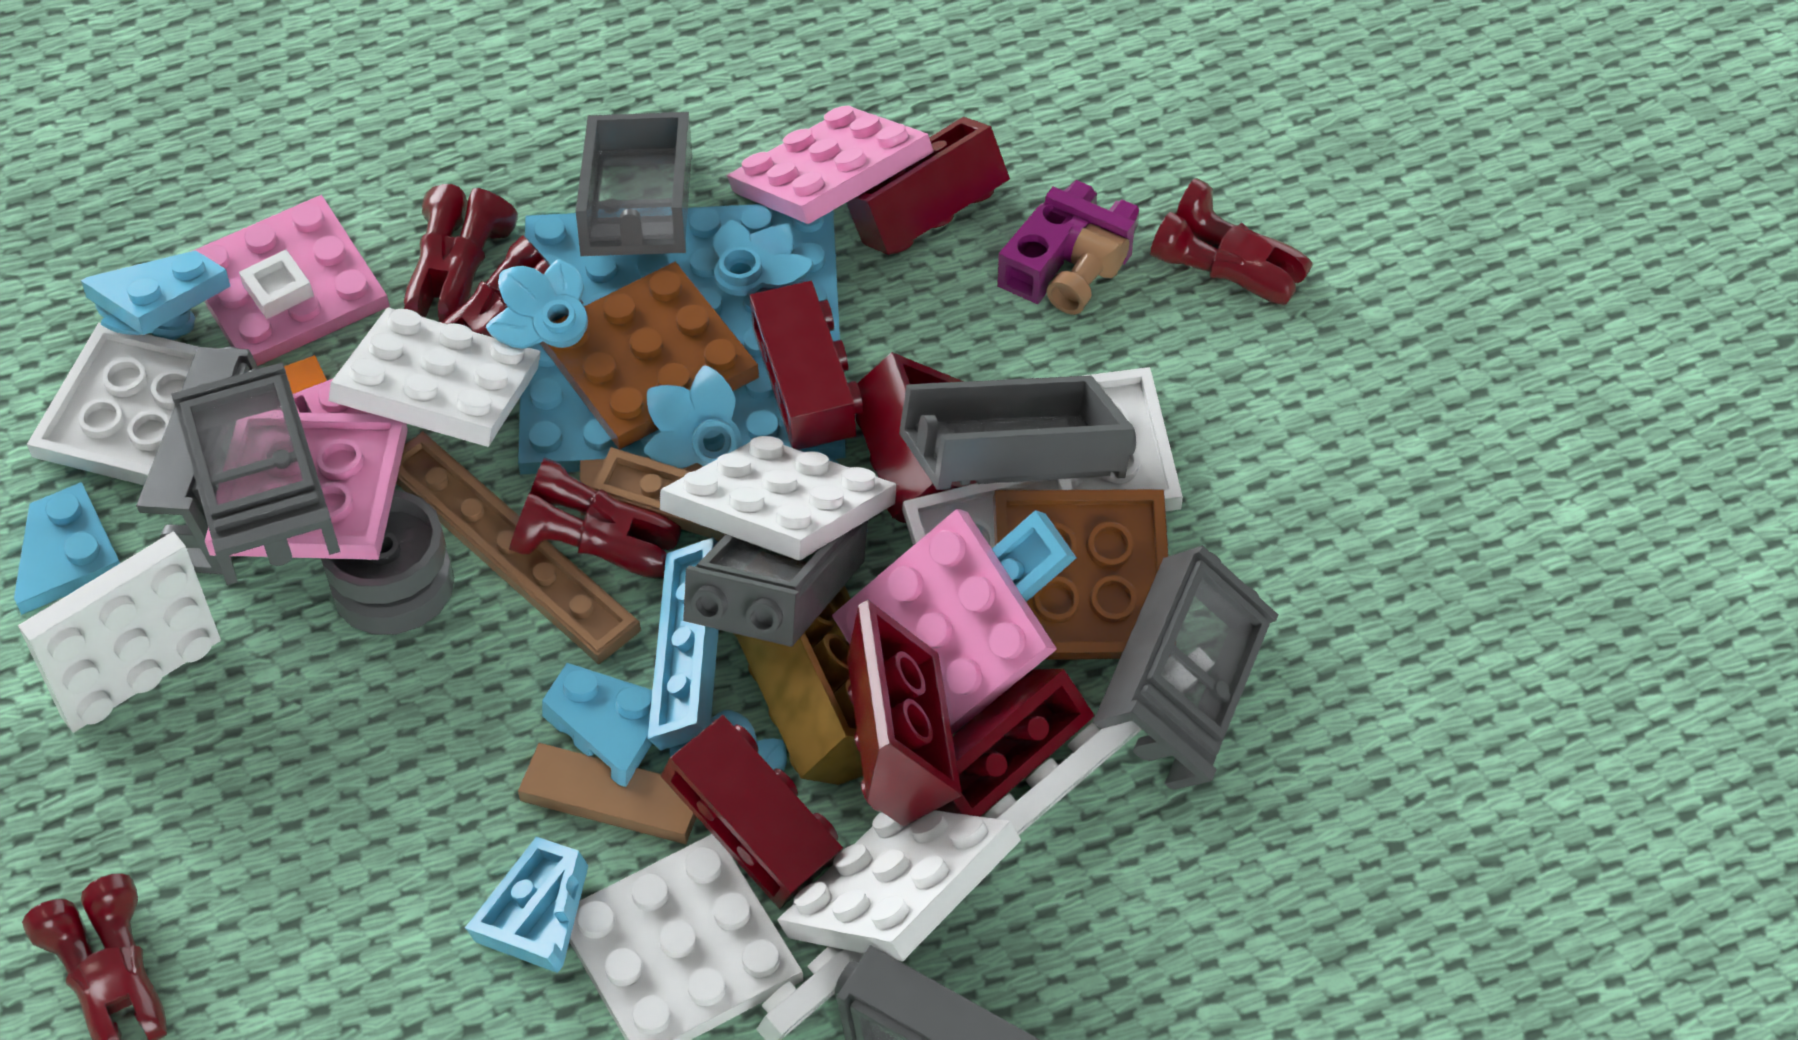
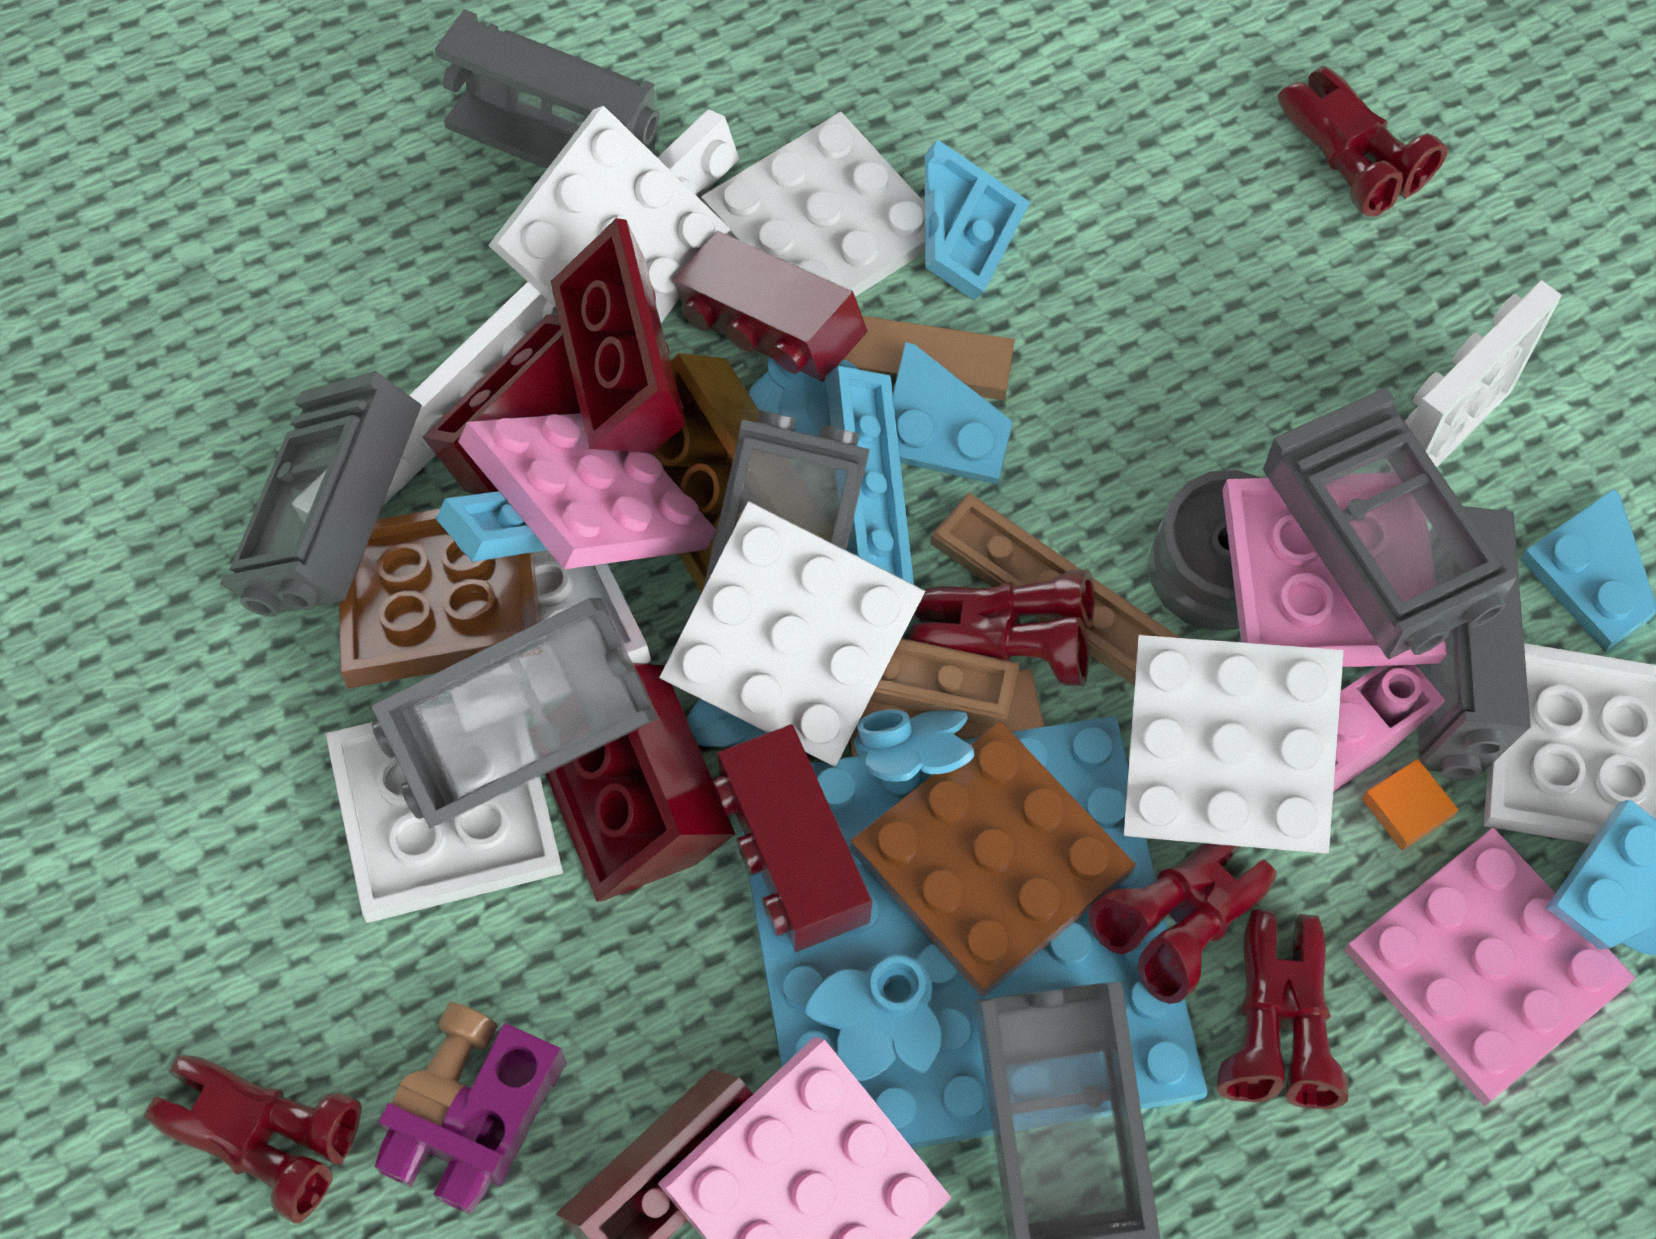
camera: 170 degrees right, 10 degrees up
white plate [239,249,314,319] -> none
medium azure plate [486,259,588,349] -> none

